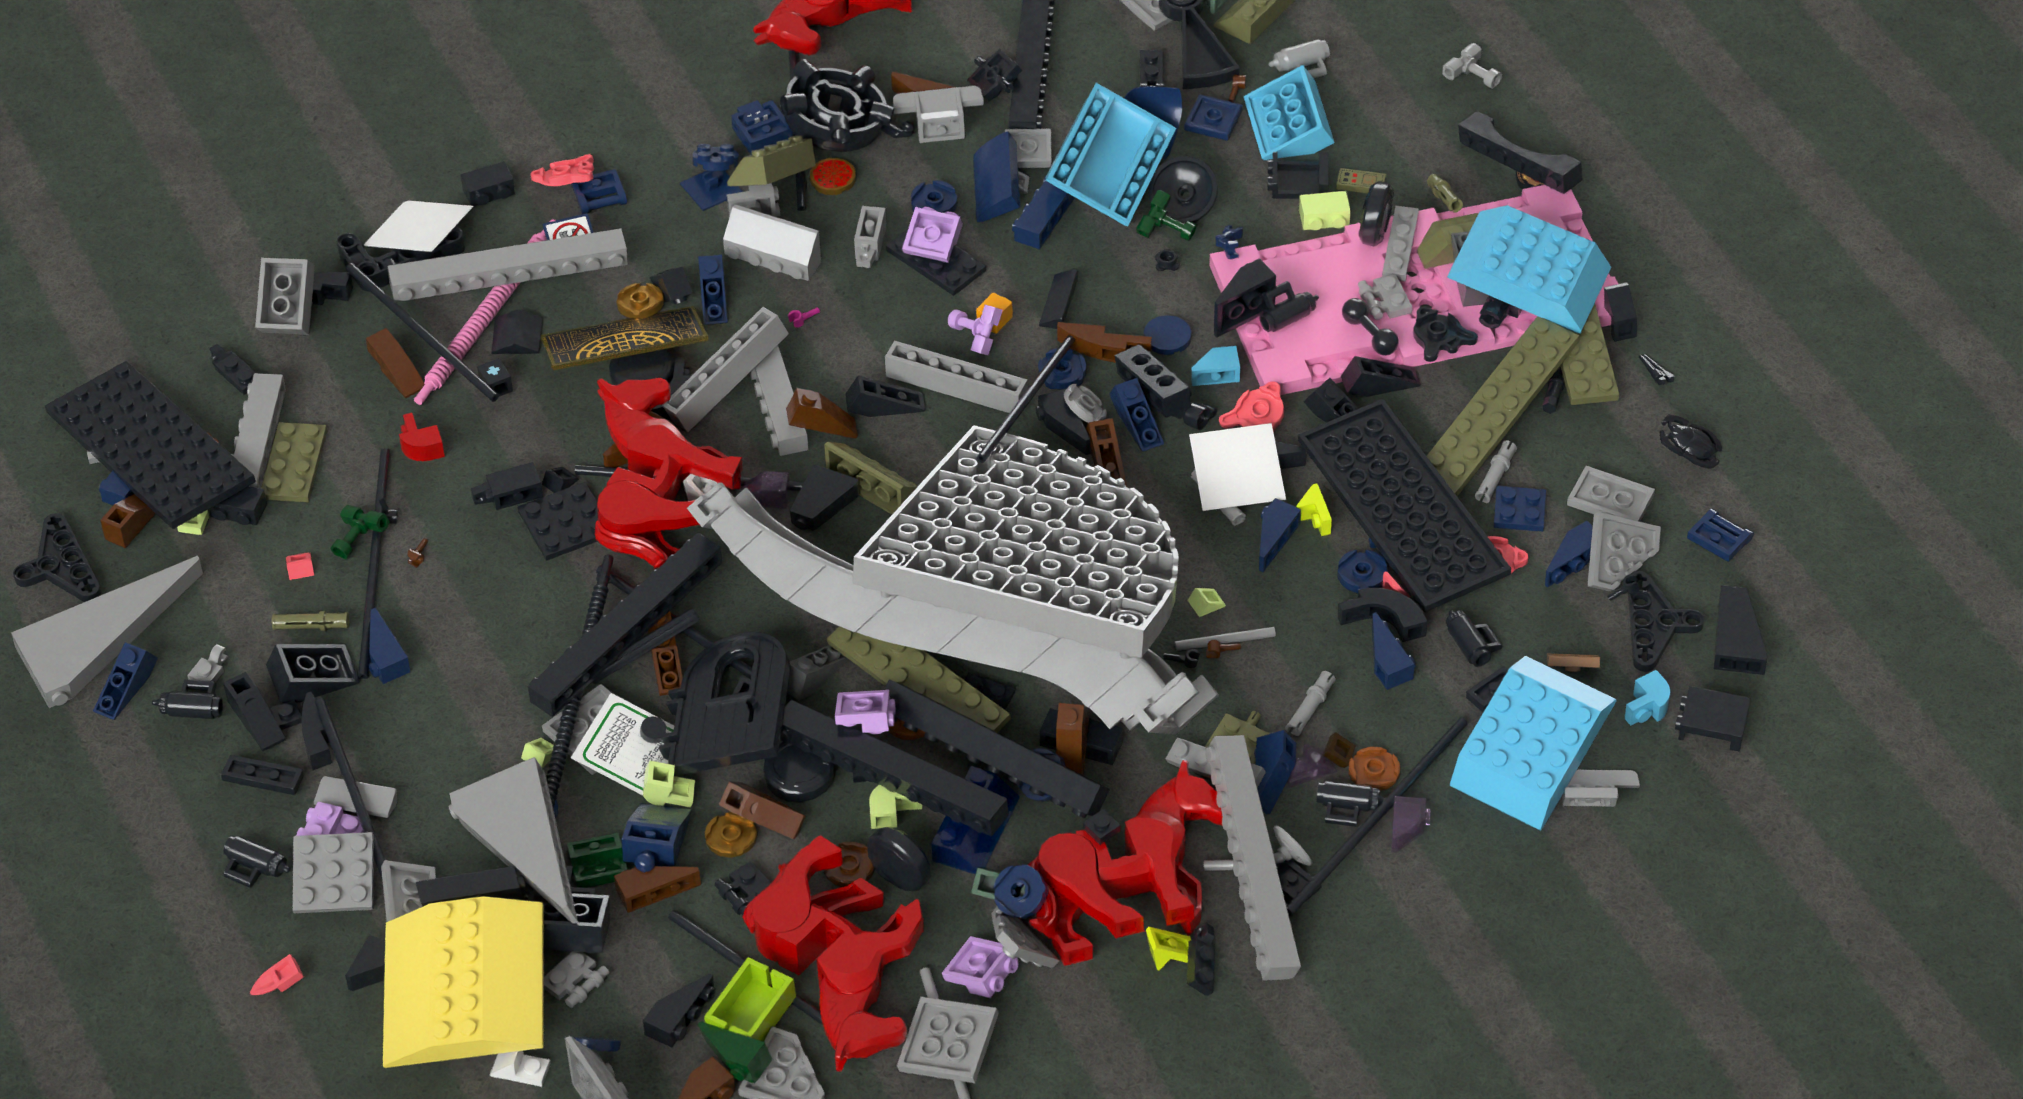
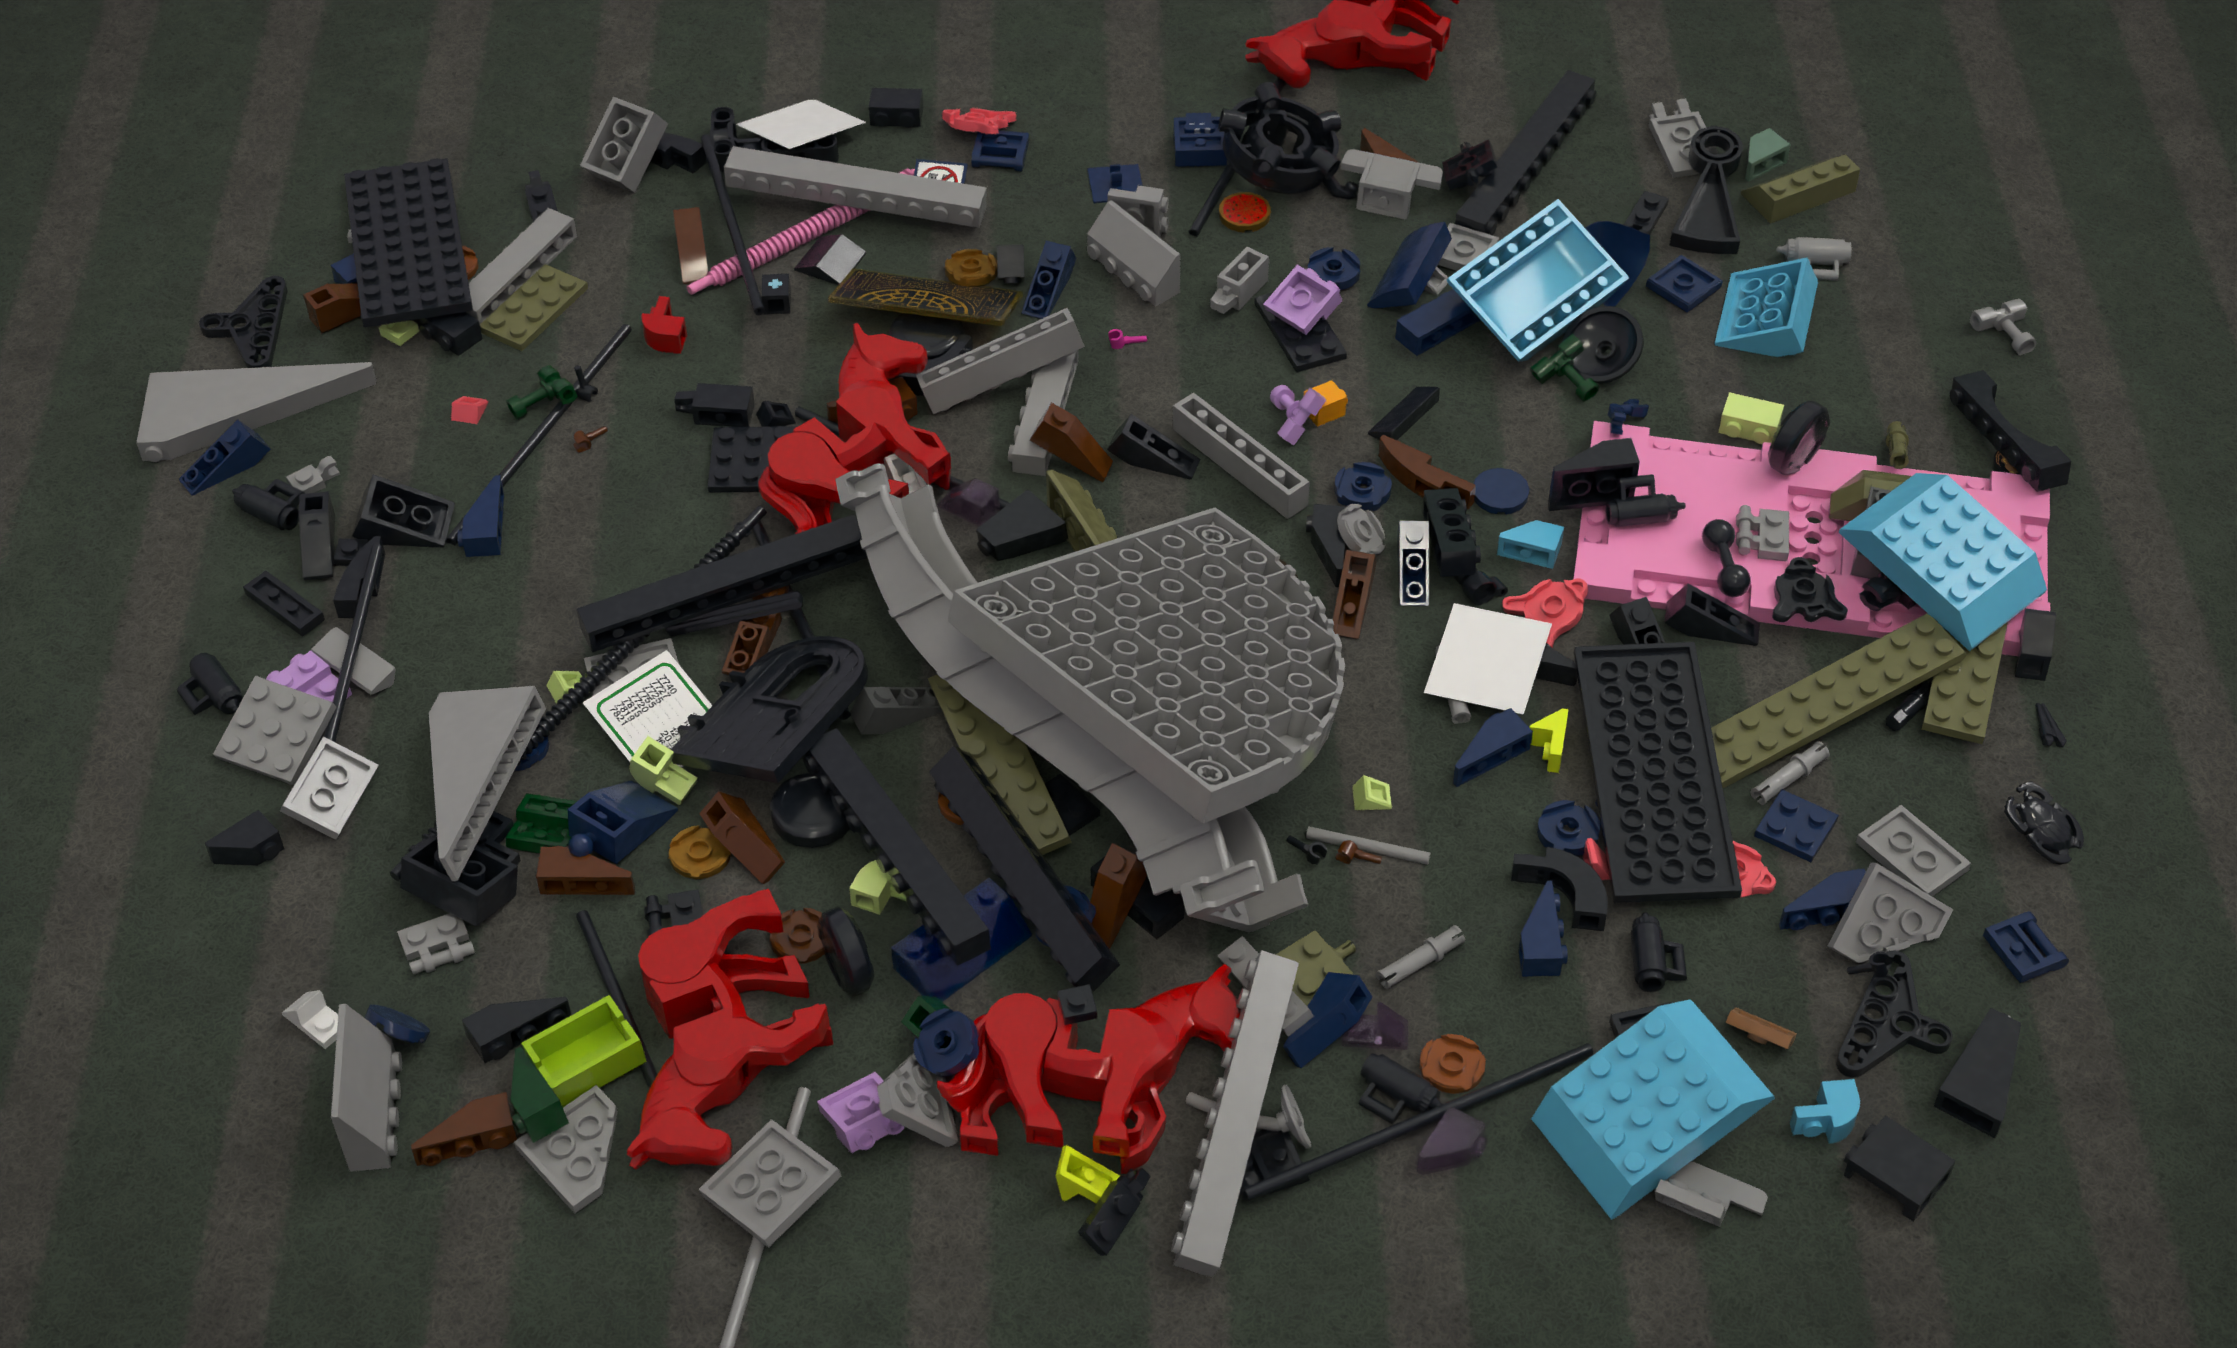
camera: 25 degrees right, 0 degrees up
coral plate [250,954,304,995] -> none
olive pin [272,611,350,631] -> none
light yellow slope [383,897,543,1068] -> none
black slope [416,866,527,907] -> none
black tile [640,716,667,743] -> none
dark blue plate [693,144,739,171] -> none
olive slope [727,135,816,186] -> none
lavender plate [835,690,896,734] -> none
black piece [977,335,1075,463] -> none
black plate [1155,249,1179,271] -> none
reddish brown hand [1228,75,1246,102] -> none
black panel [1268,152,1329,199] -> none
dark brown tile [1323,732,1356,768] -> none
olive tile [1336,168,1386,193] -> none
light grey plate [1382,206,1419,281] -> none

